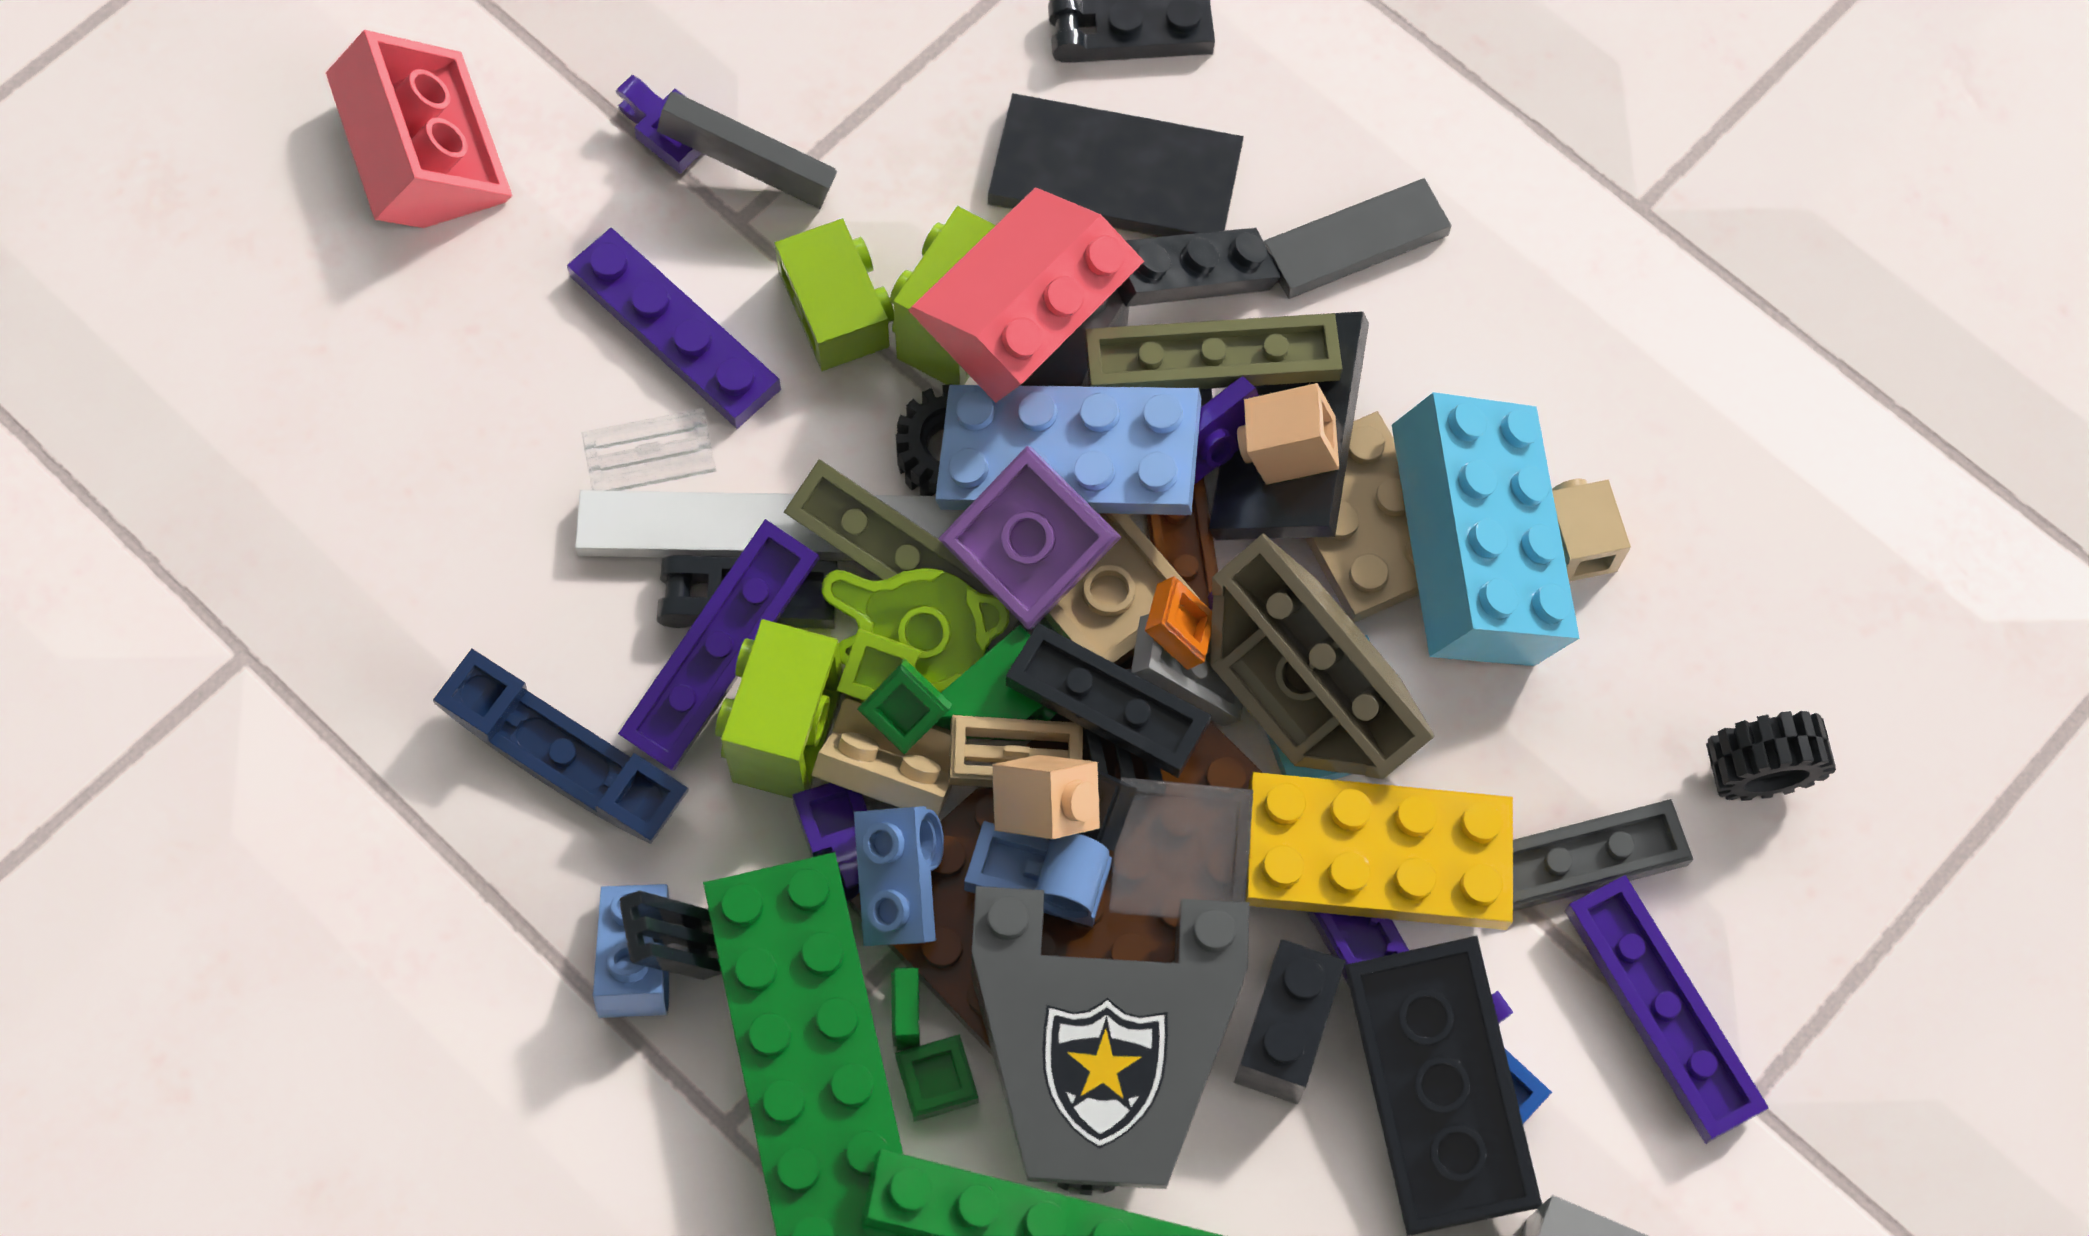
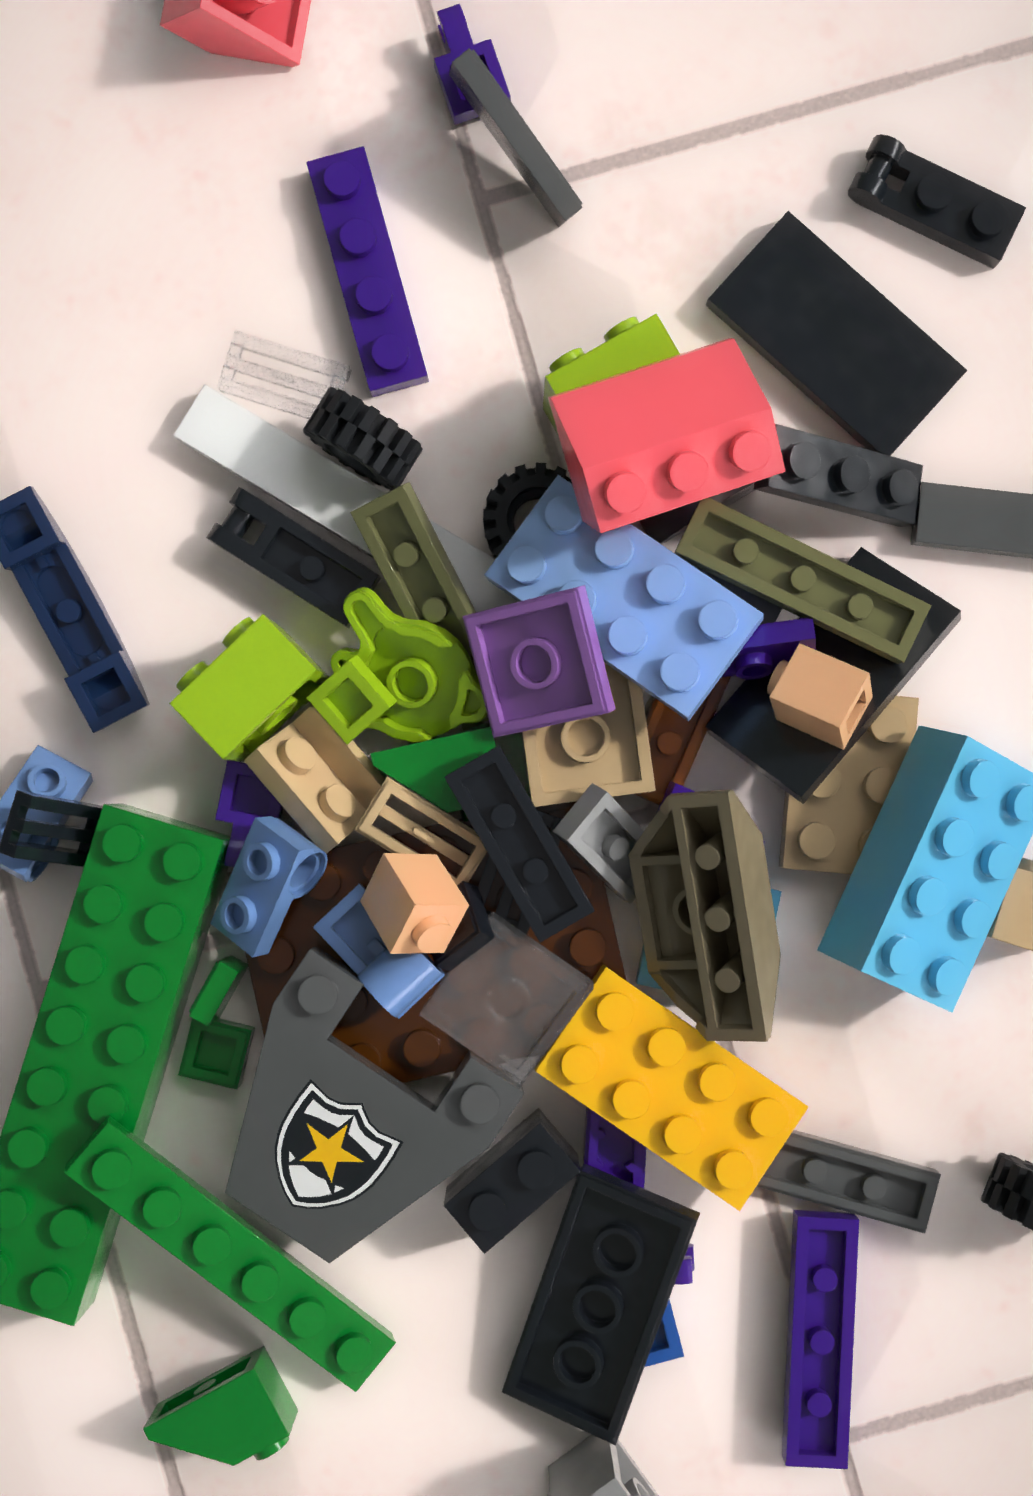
camera: 30 degrees right, 20 degrees up
dark purple plate [618,519,820,771] -> none
lime brick [774,218,894,371] -> none
green tile [857,659,952,755] -> none
orange tile [1145,576,1212,670] -> none
none -> black tyre [303,387,423,491]

